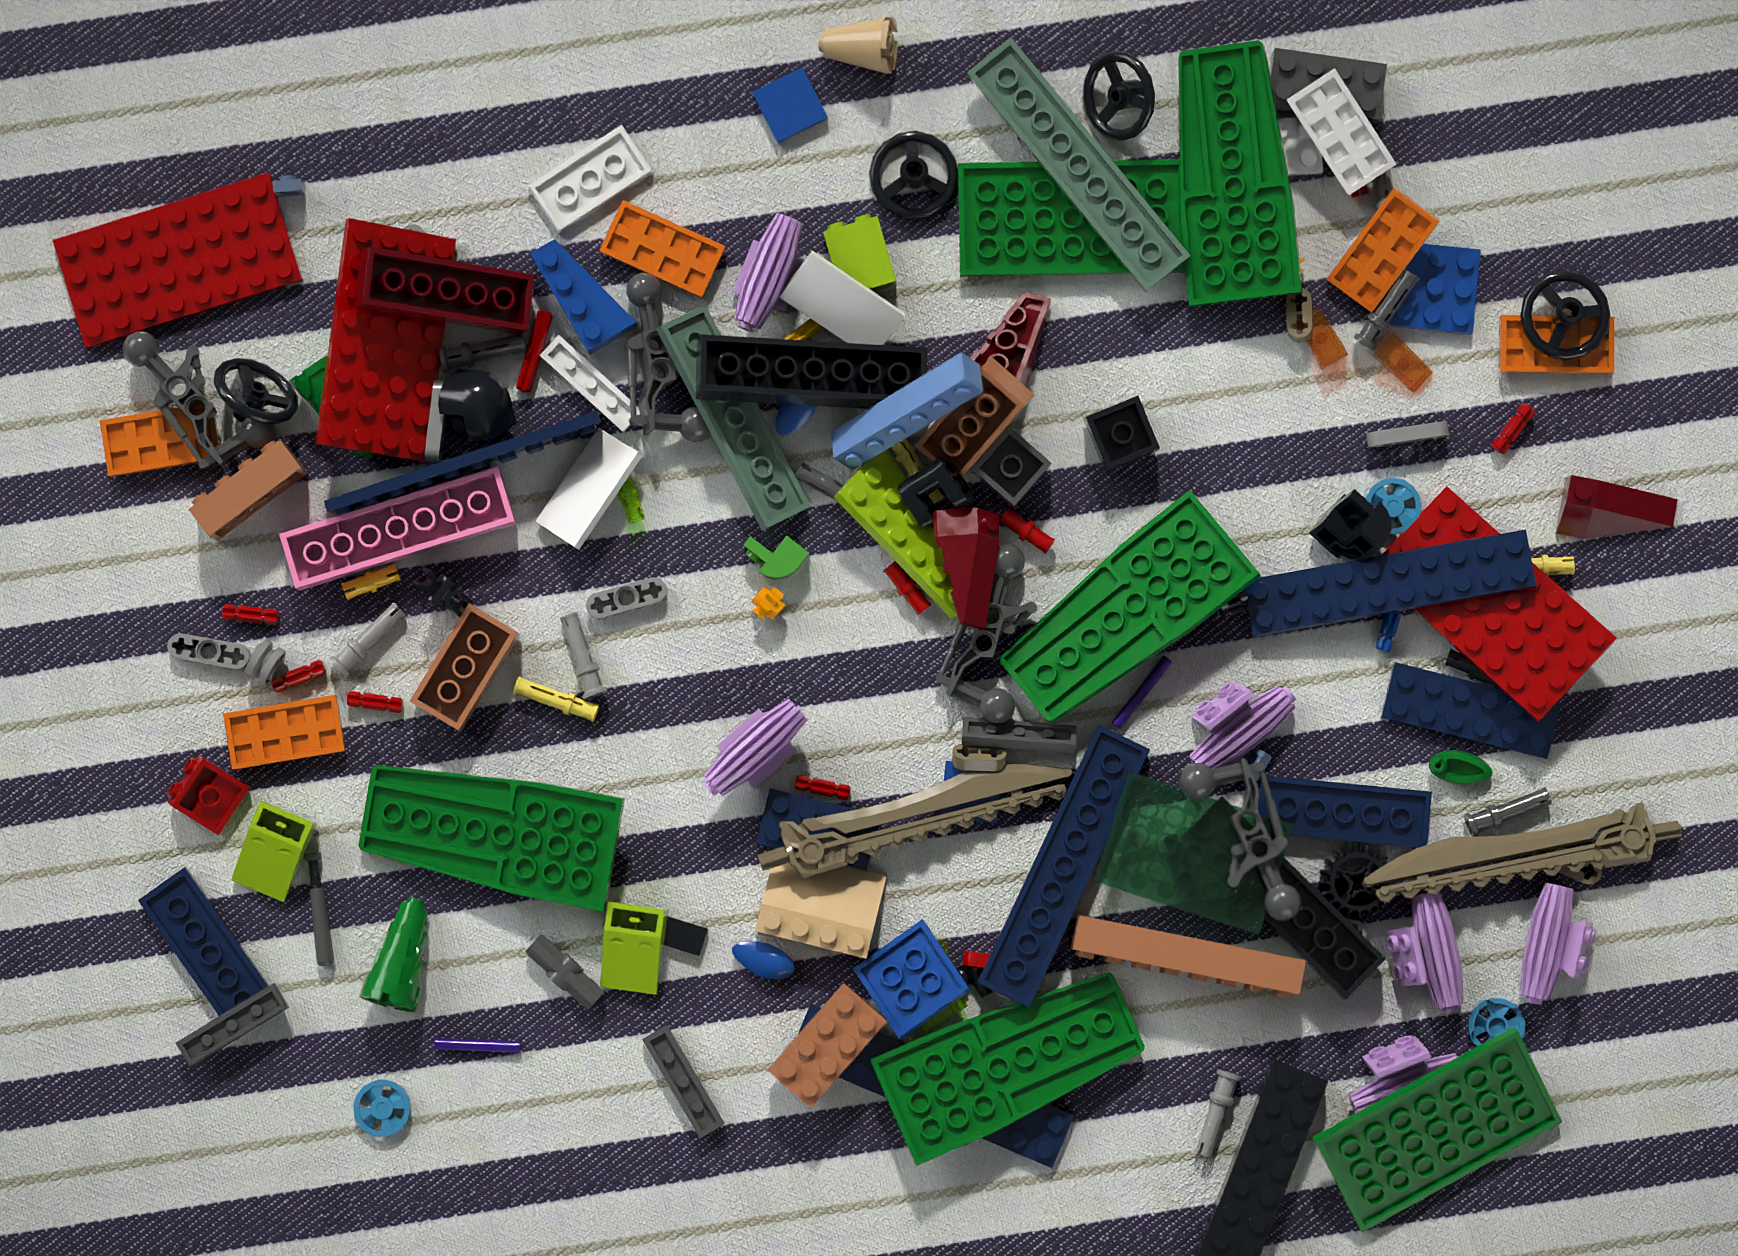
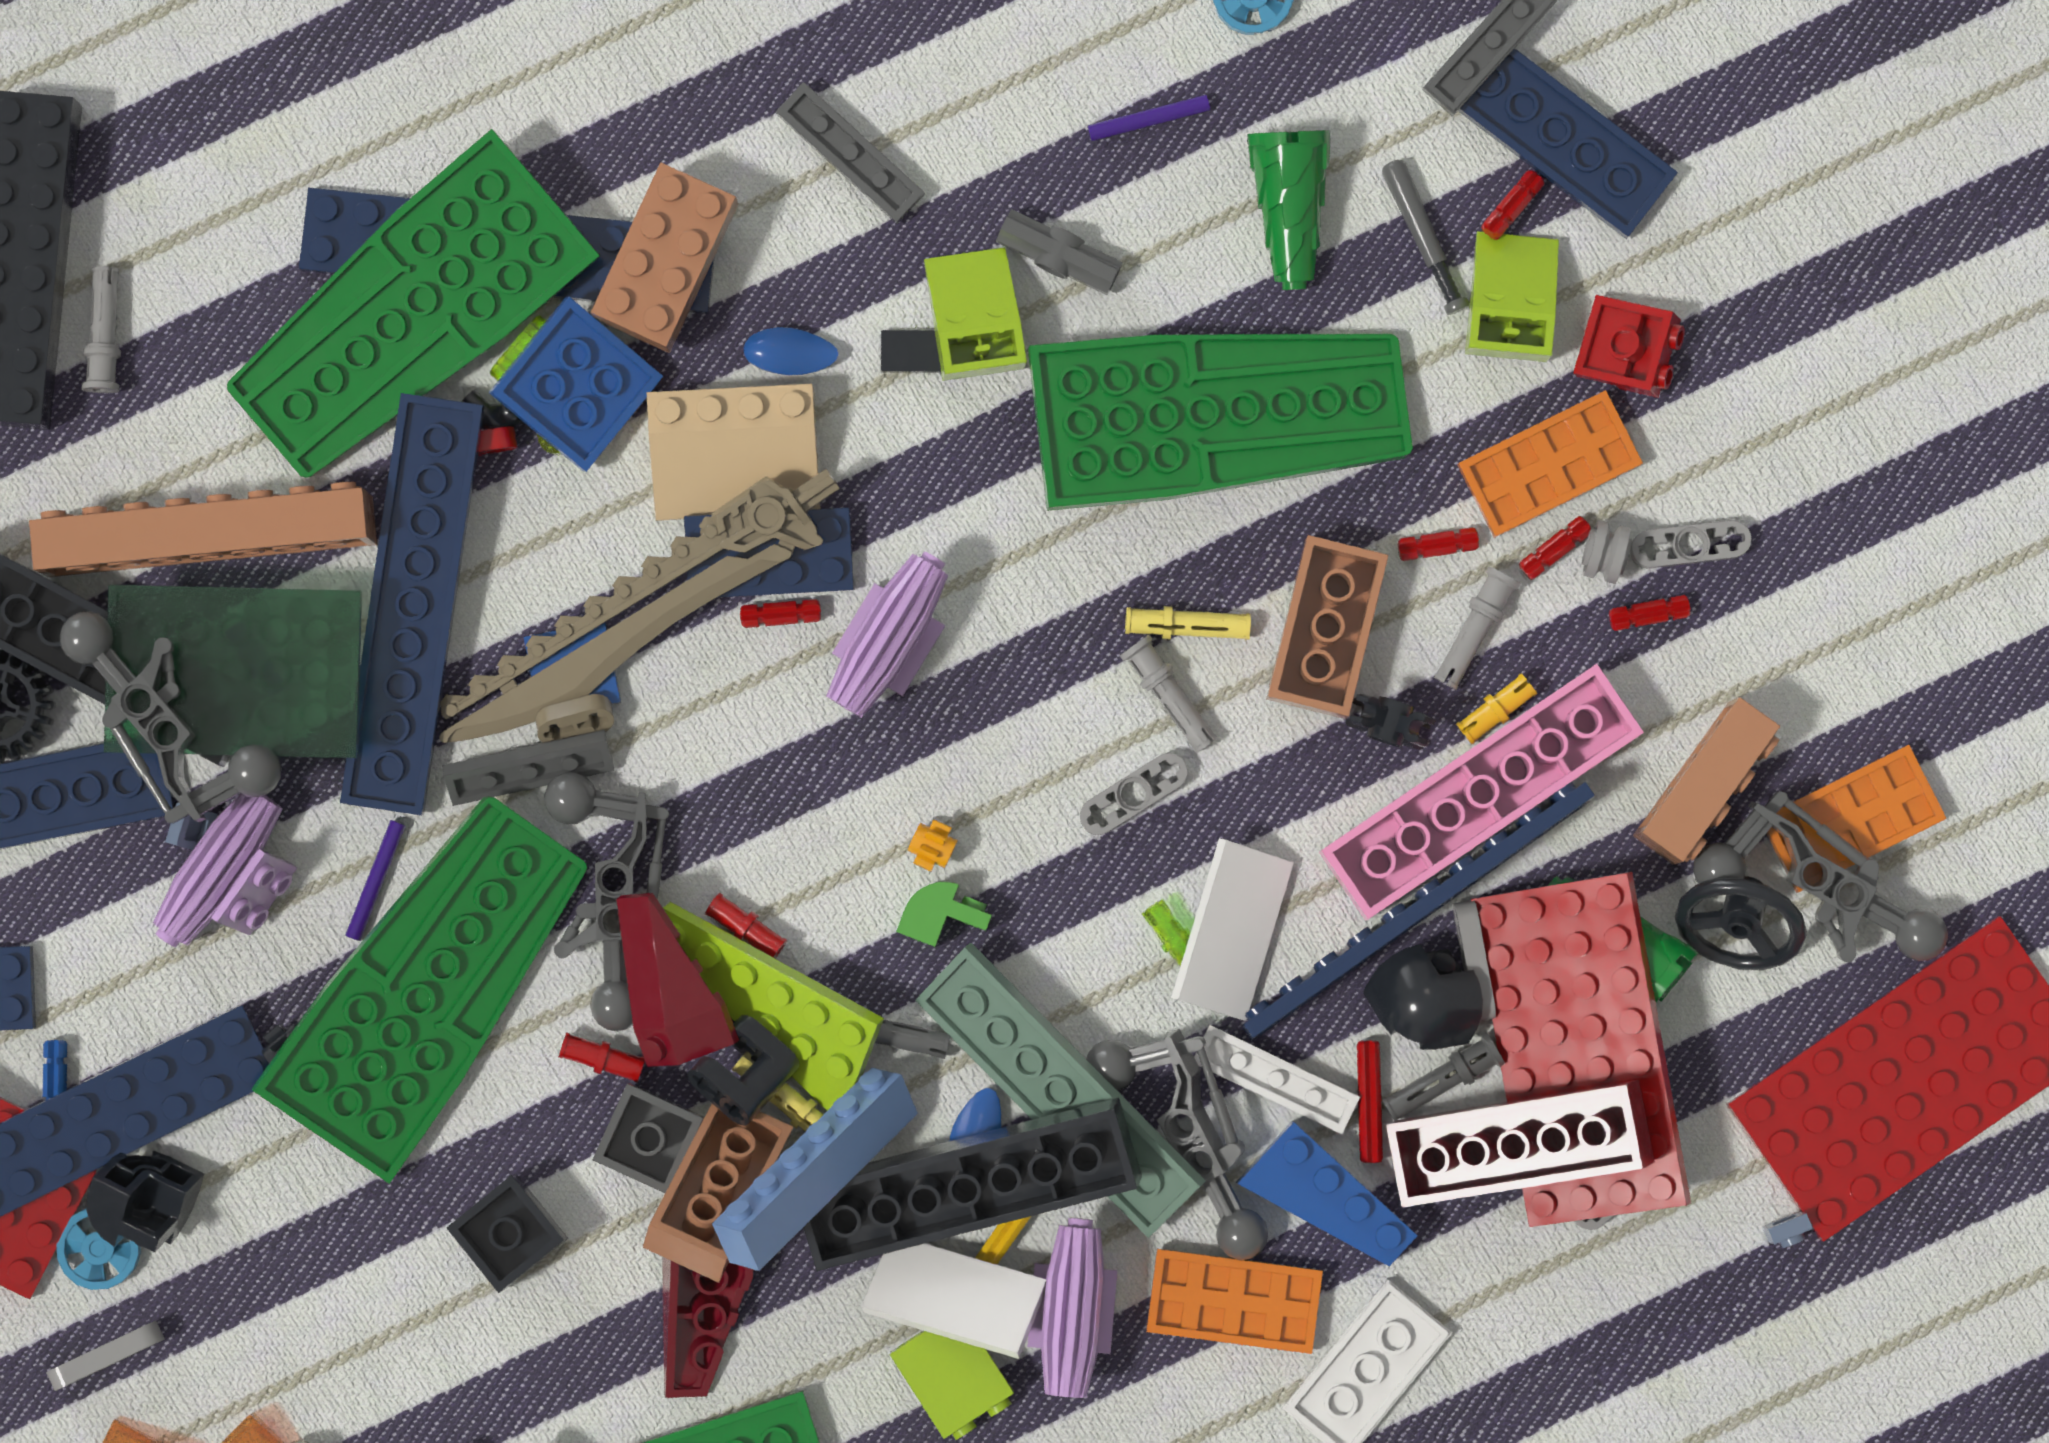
camera: 165 degrees right, 0 degrees up
none -> red axle [1481,170,1544,240]

